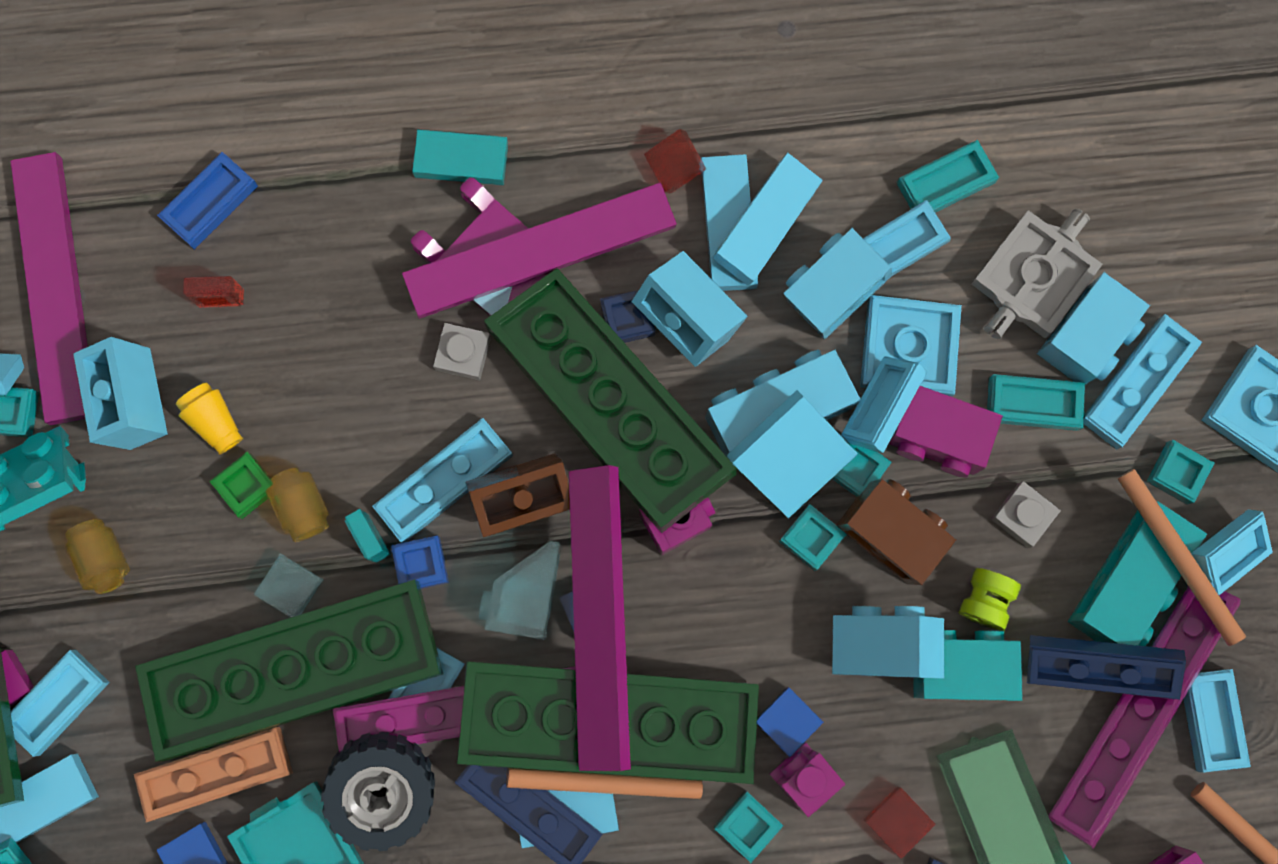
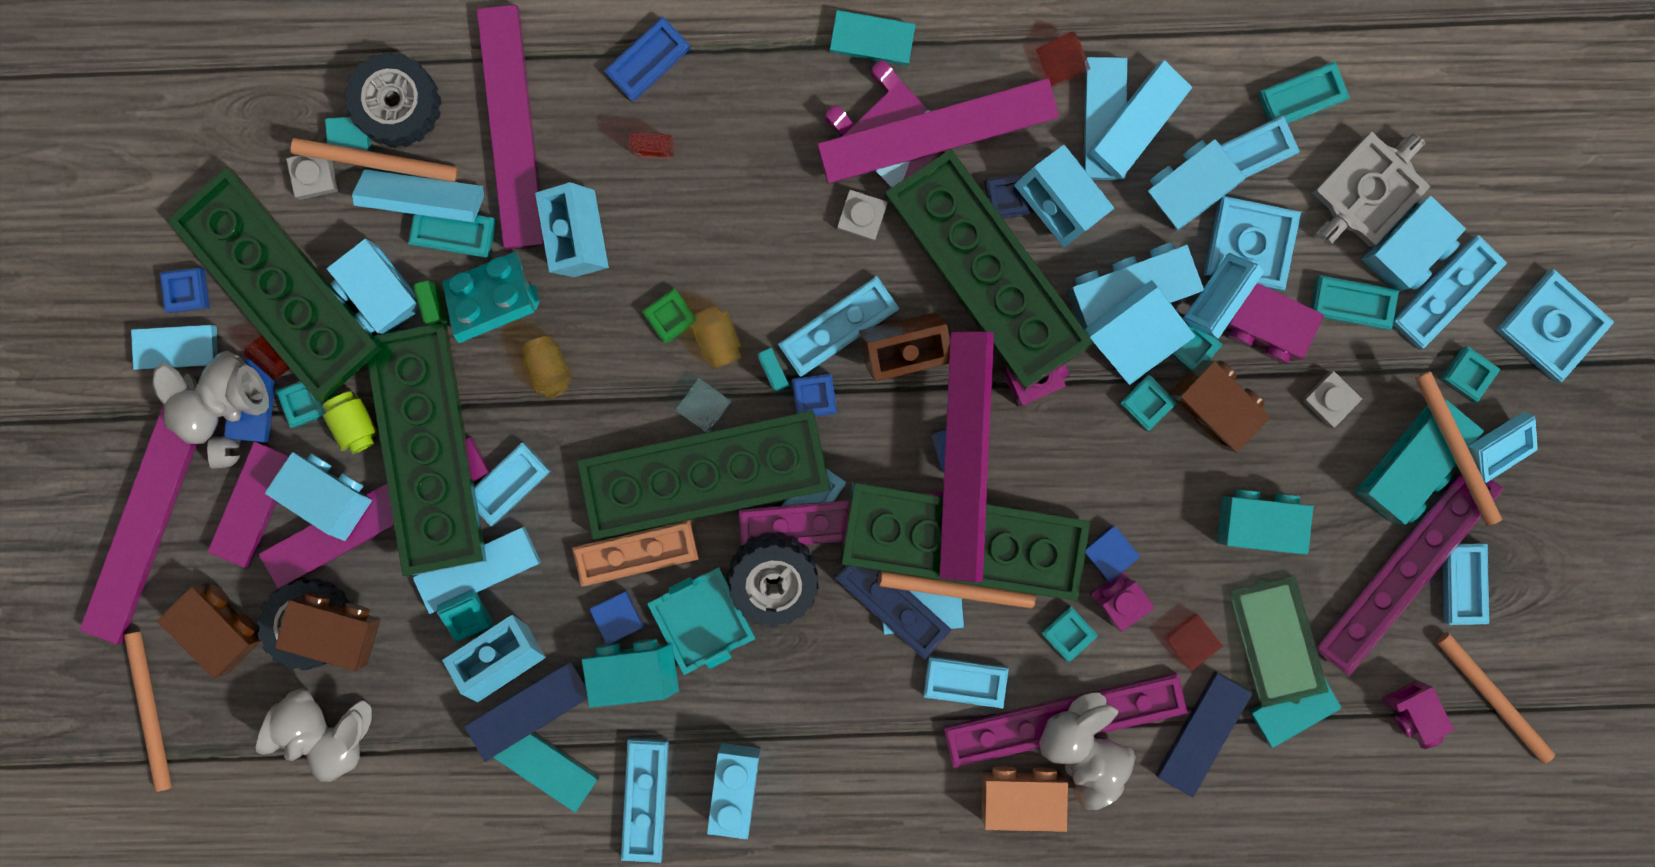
camera: 10 degrees right, 10 degrees up
yellow cone [175,382,243,455] -> none
clear light blue slope [479,541,562,640] -> none
medium azure brick [832,606,944,678] -> none
lime wheel [958,568,1021,631] -> none
dark blue tile [1027,635,1186,700] -> none

